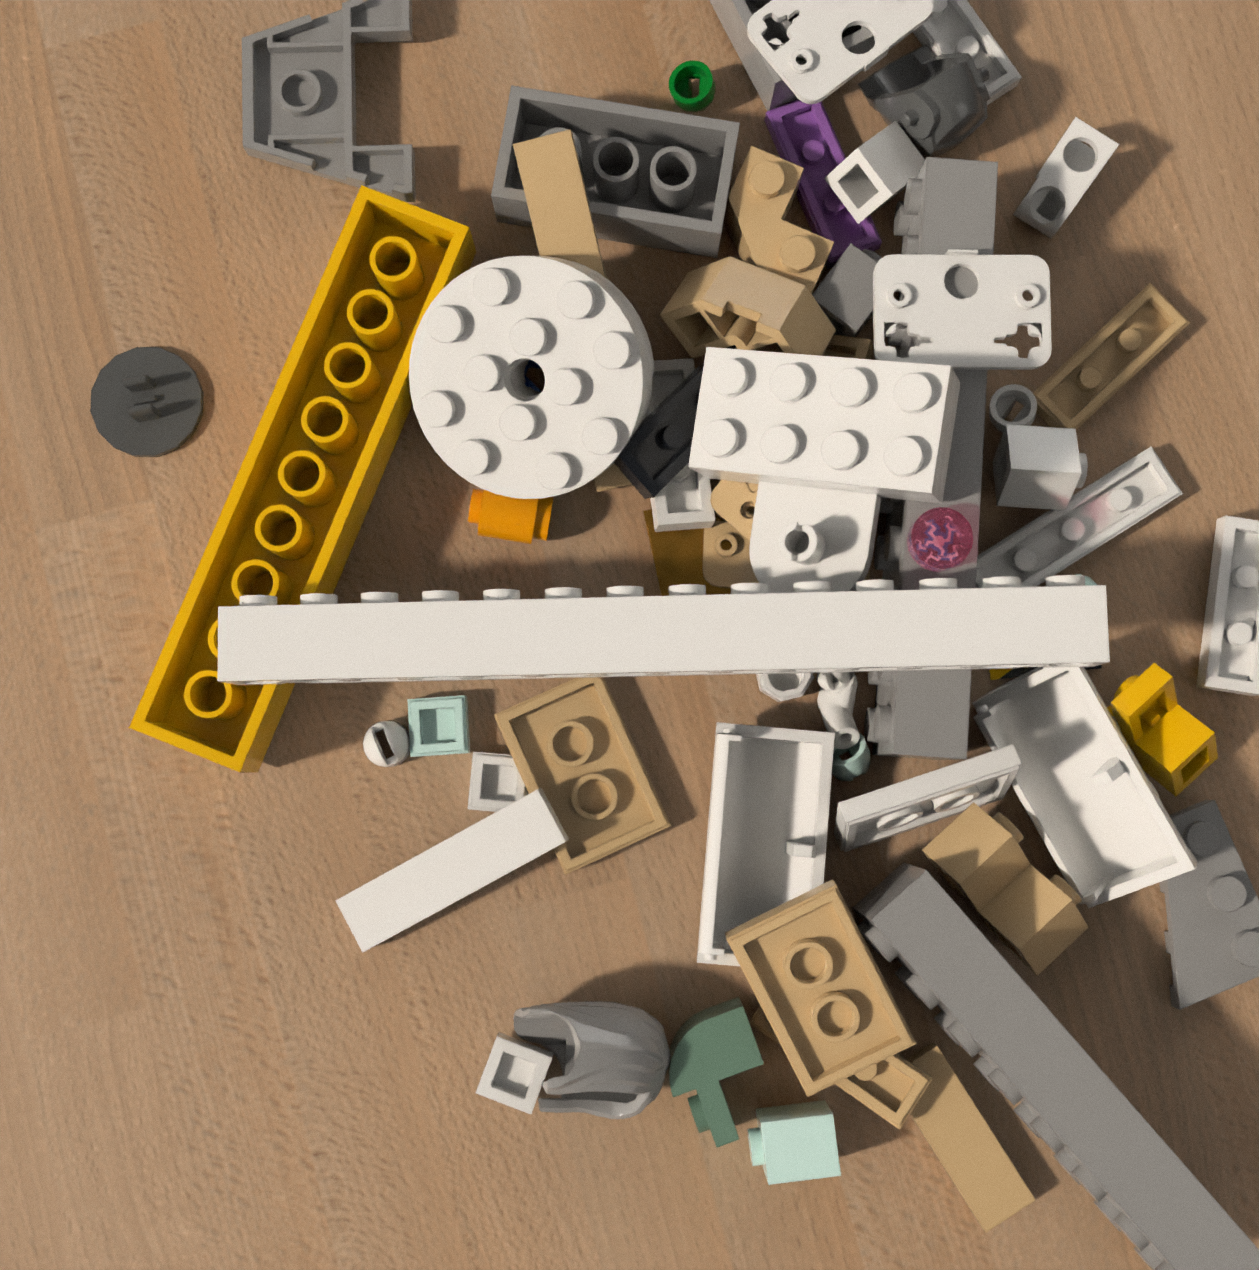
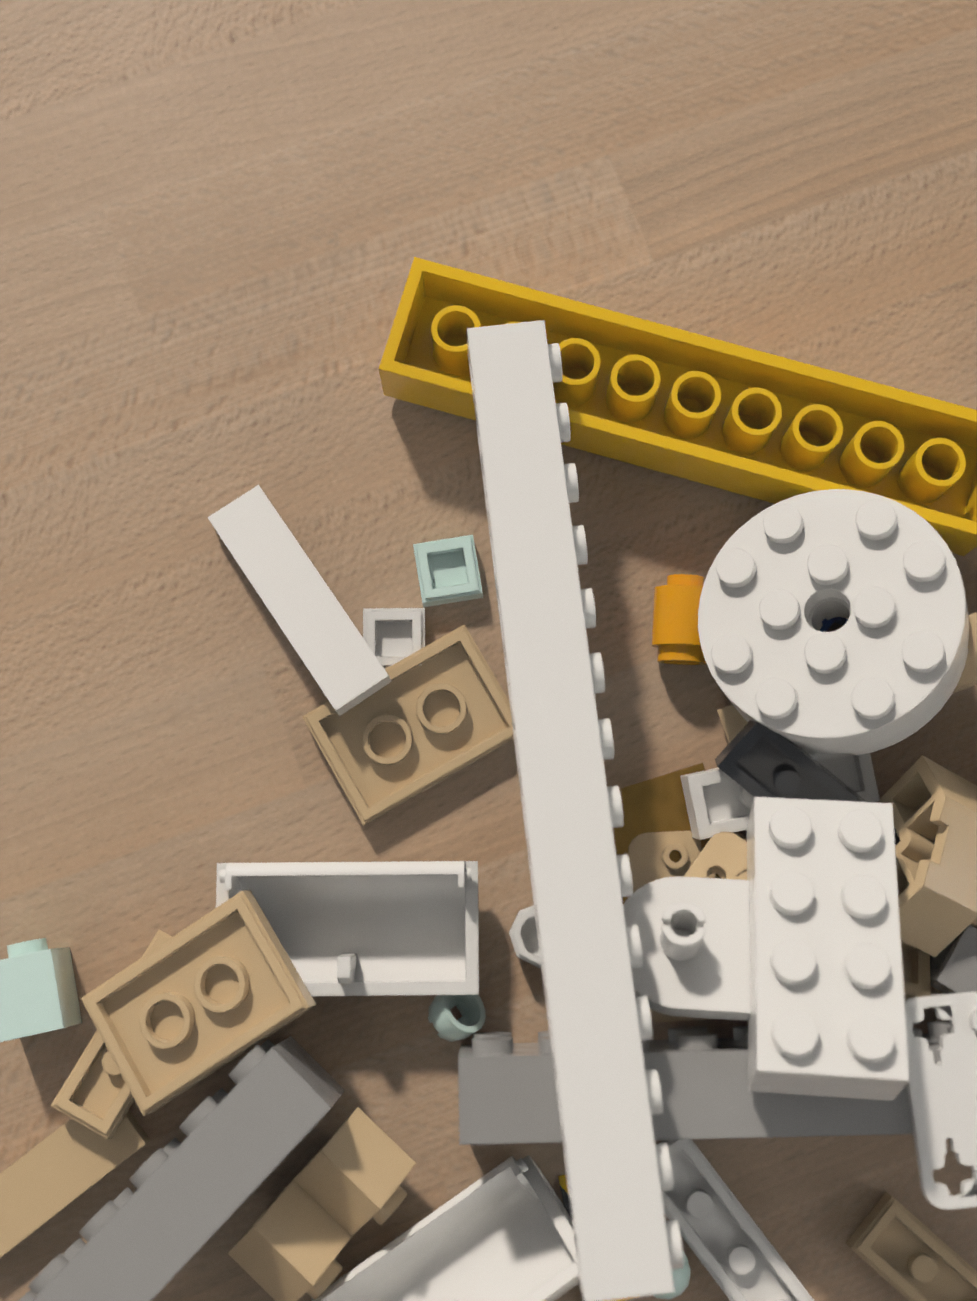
camera: 85 degrees right, 5 degrees down
dark grey piece [90,347,204,457] -> none
white hinge [363,721,410,767] -> none
white plate [476,1032,554,1114] -> none
light grey hair [513,1001,671,1119] -> none
sand green brick [668,997,764,1148] -> none
white arm [817,672,860,749] -> none
white tile [834,744,1022,852] -> none
clear pink tile [907,507,973,572] -> none
white hinge [989,384,1037,432] -> none
white brick [992,424,1088,510] -> none

